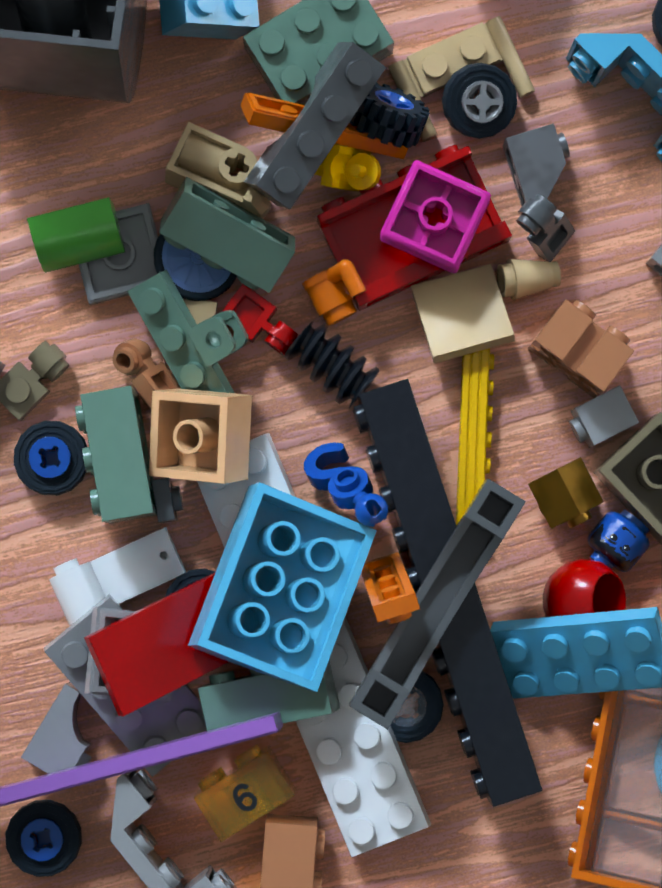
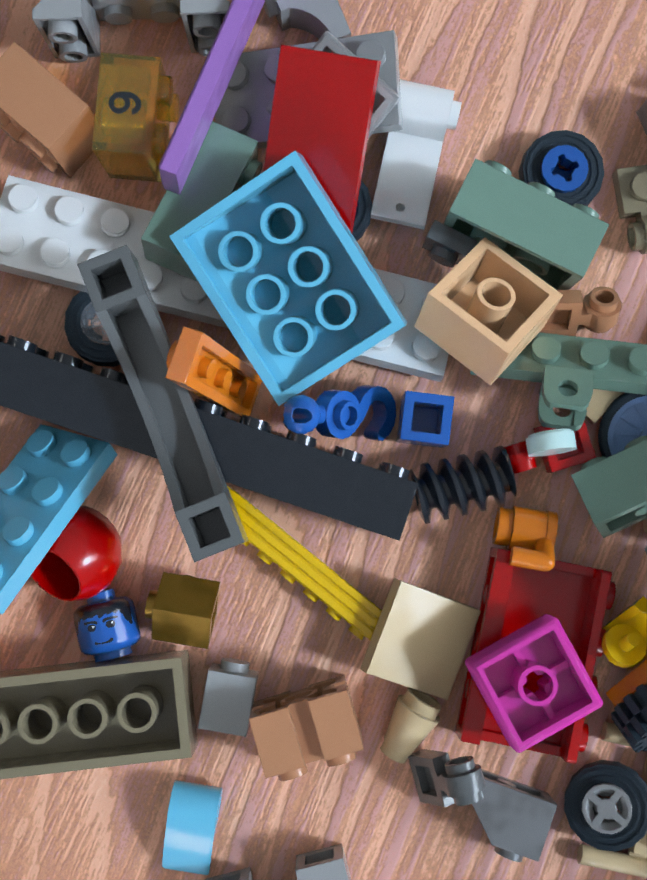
camera: 125 degrees right, 0 degrees up
none -> blue brick [396,391,455,448]
none -> light aqua tile [525,428,577,457]

